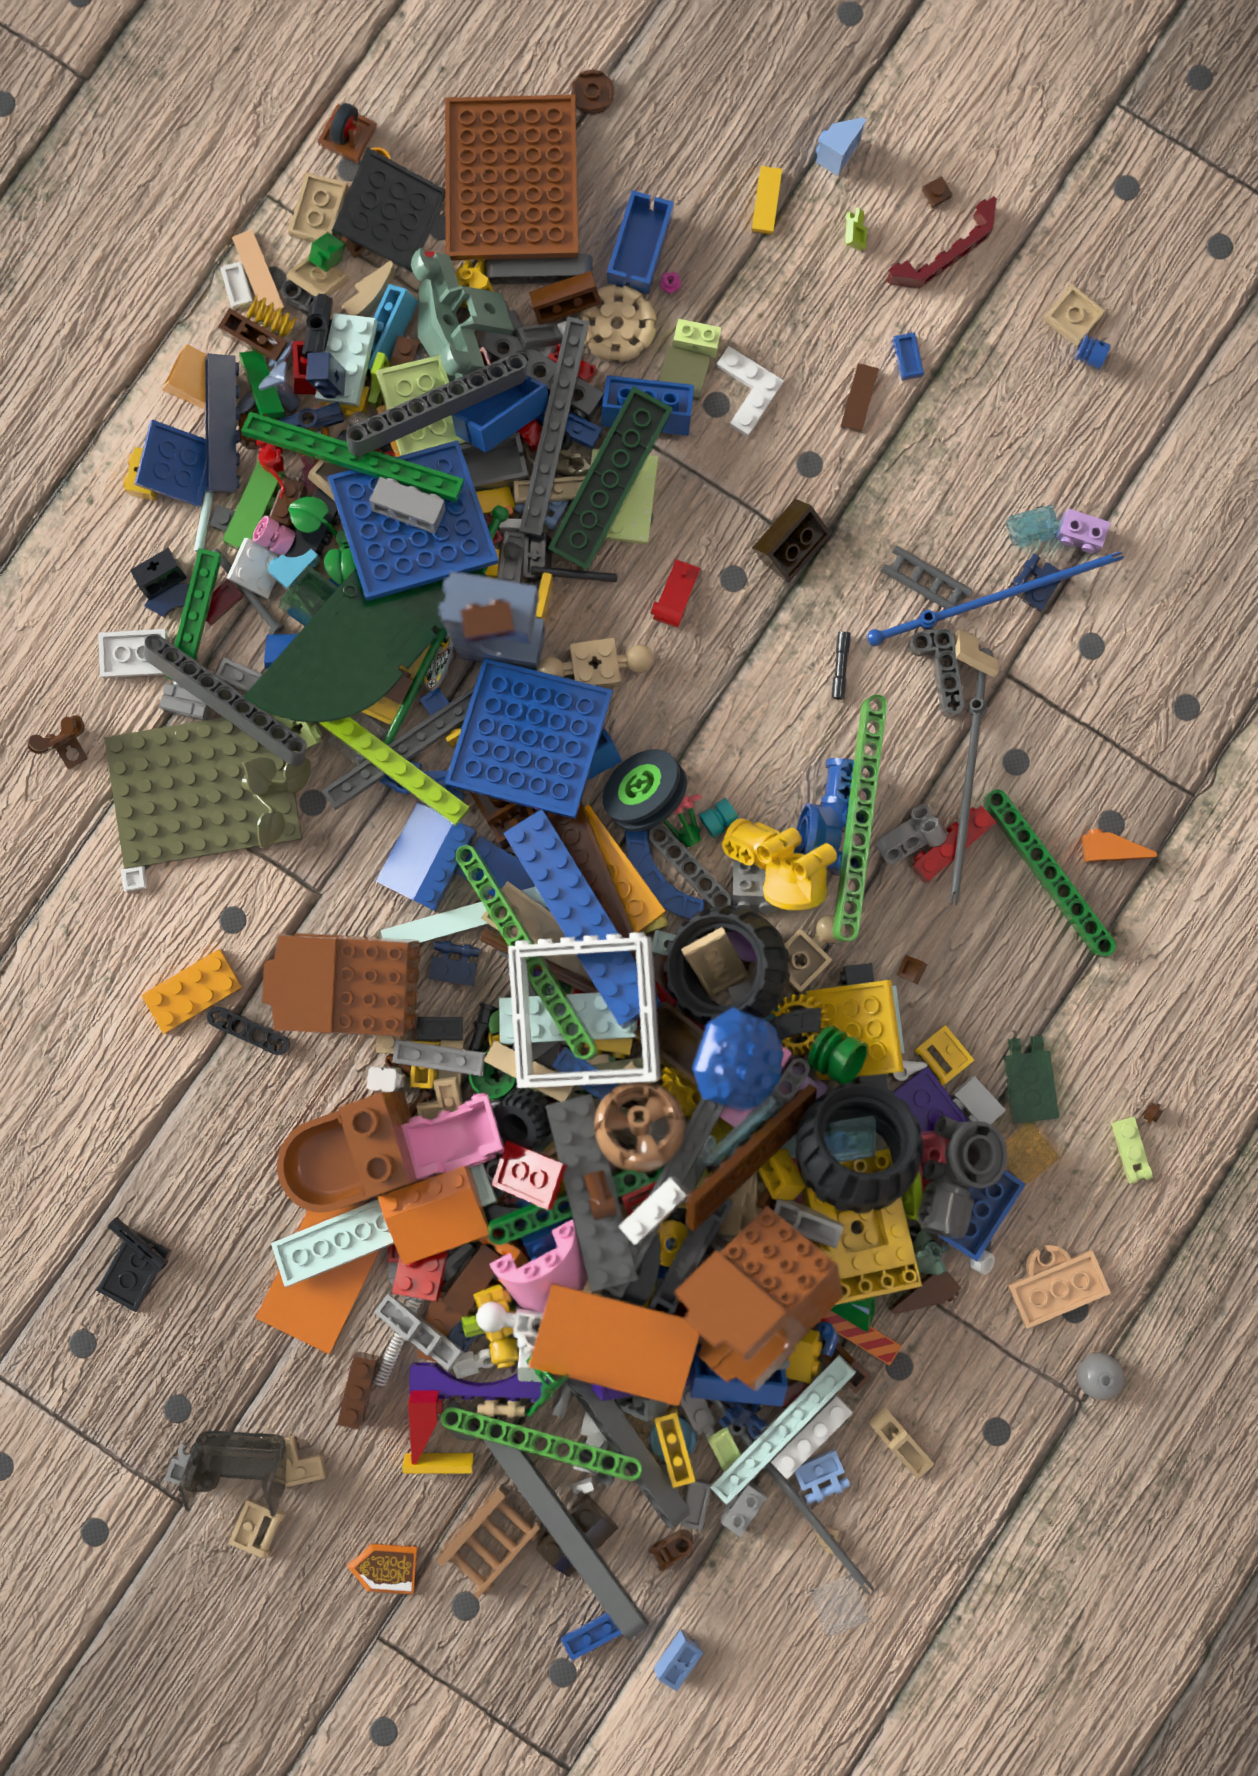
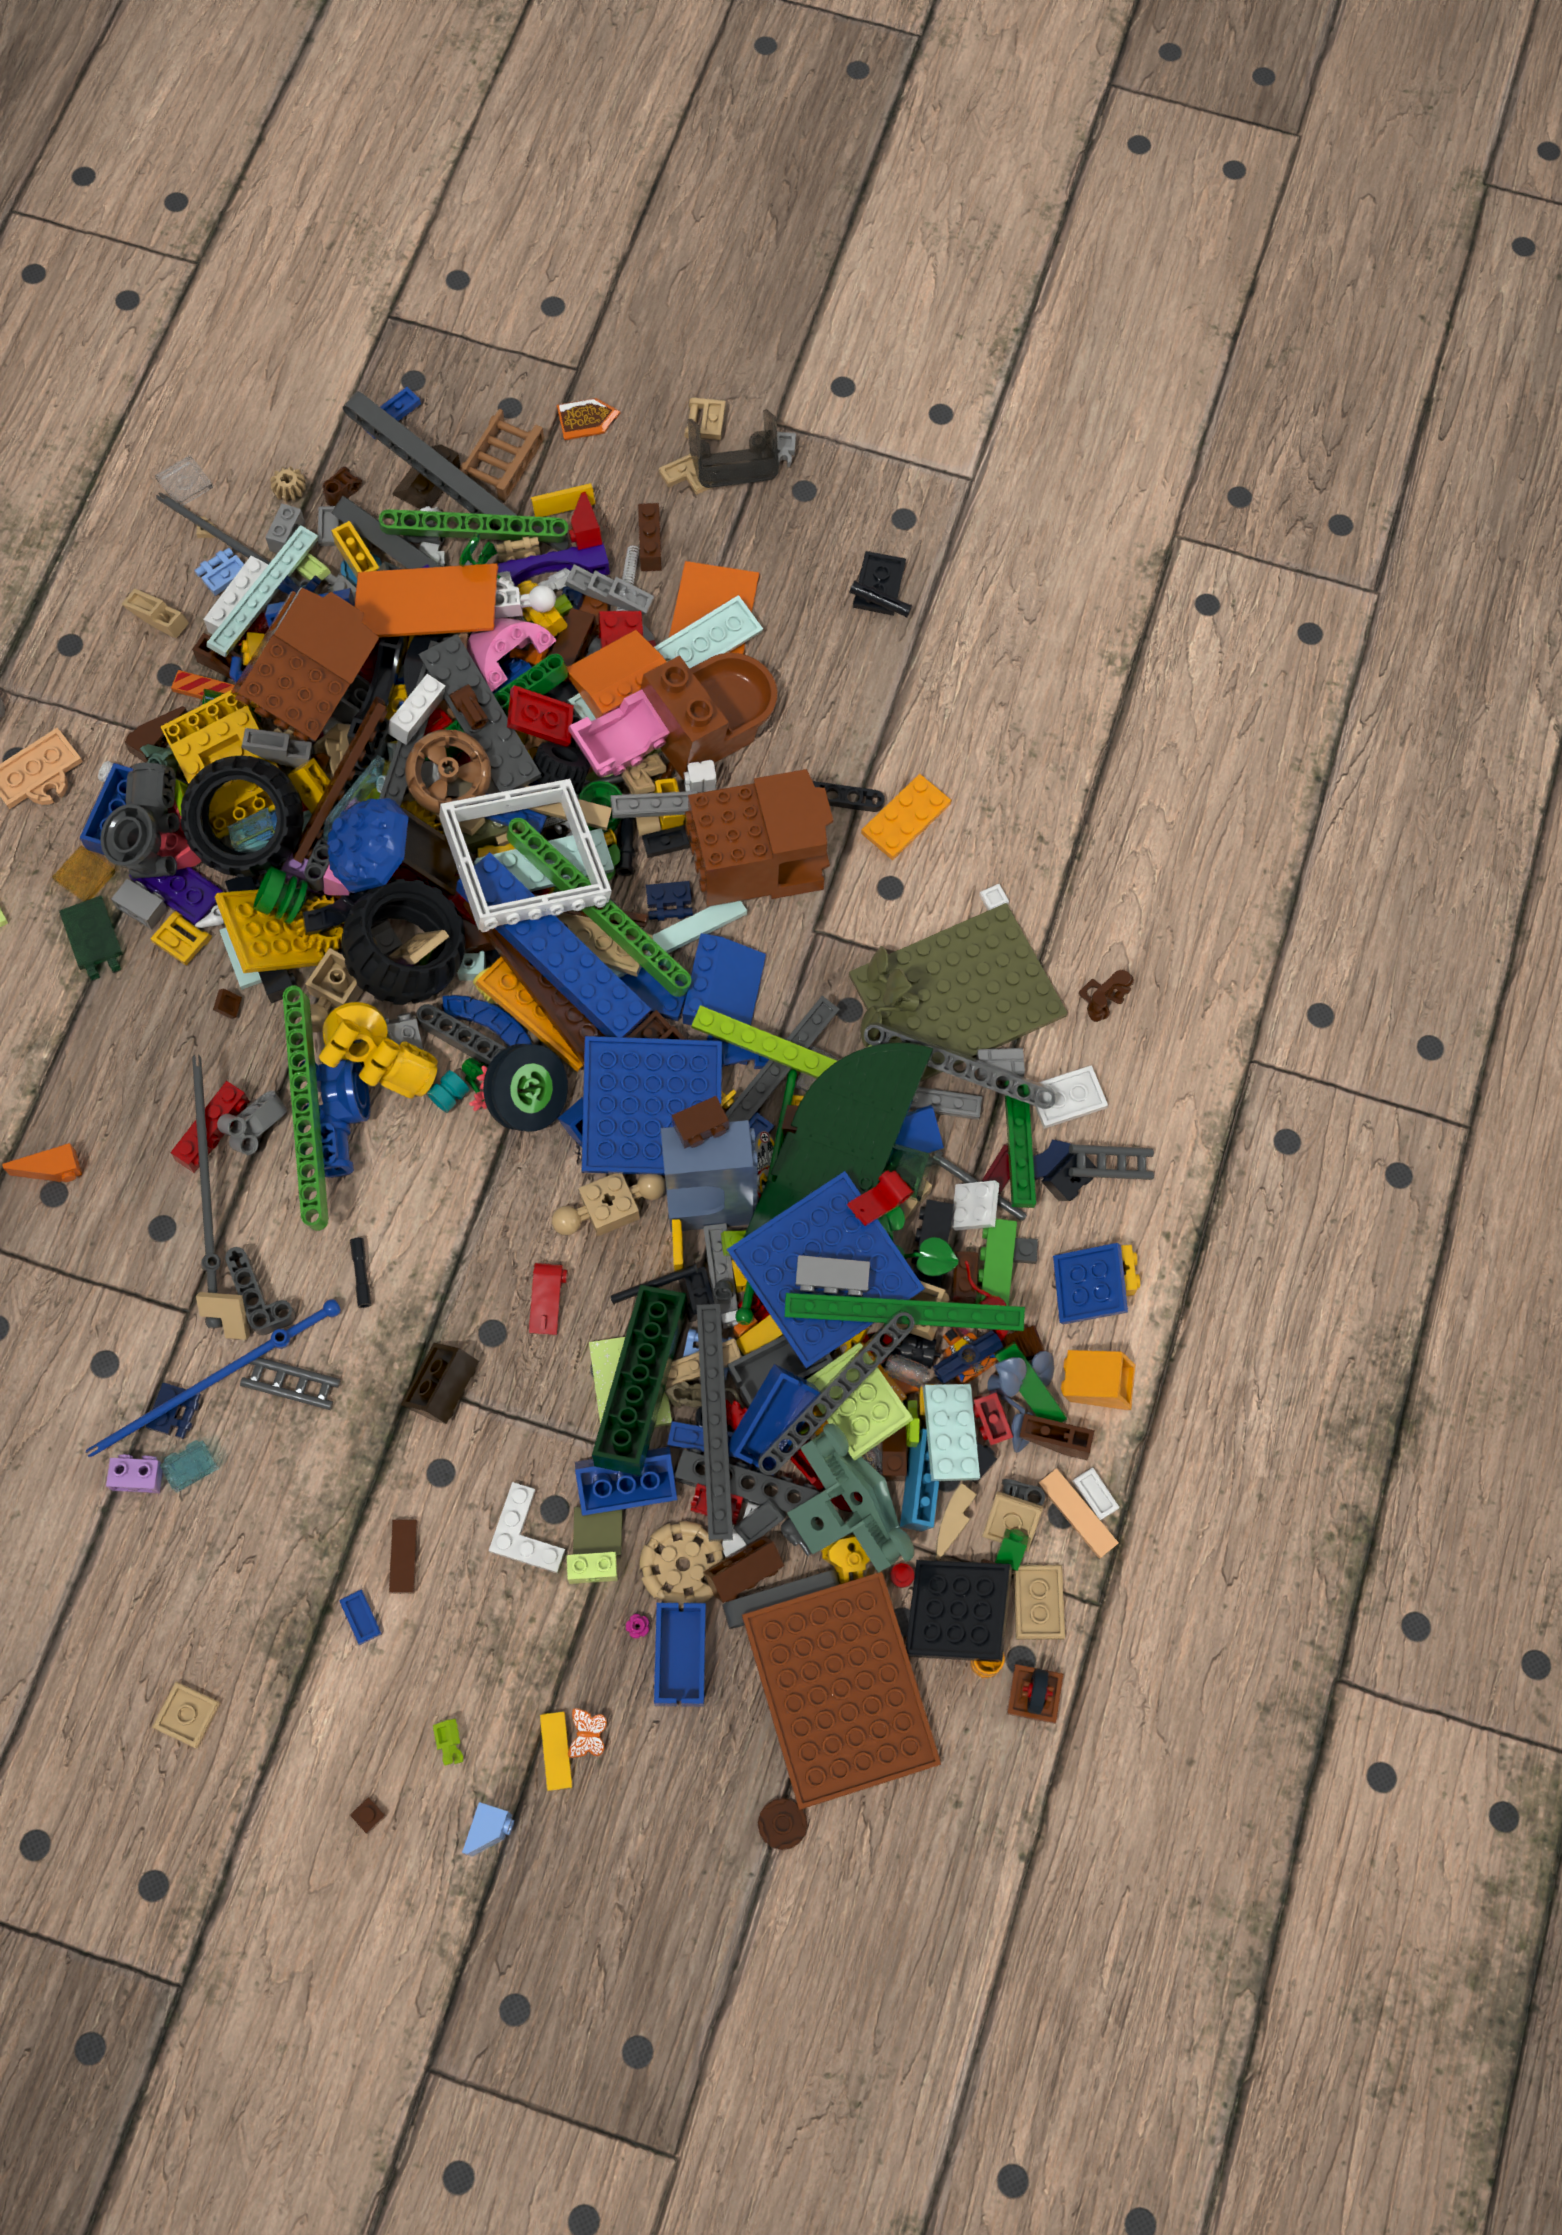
camera: 160 degrees right, 15 degrees down
light aqua bar [194,489,214,552] -> none
dark blue brick [205,353,240,494] -> none
yellow piece [247,294,297,338] -> none
bright pink wheel [252,516,295,556] -> none
medium azure arch [267,549,321,591] -> none
black piece [302,293,334,359] -> none
dark blue brick [306,352,346,399] -> none
medium blue hinge [654,1629,704,1692] -> none
dark red slope [887,196,997,289] -> none
green beam [983,789,1116,957] -> none
blue piece [1075,335,1111,370] -> none
none -> tan gear [270,466,306,502]
none -> animal [568,1708,607,1758]
none -> red door [847,1170,914,1226]
none -> dark grey bar [1069,1144,1154,1180]

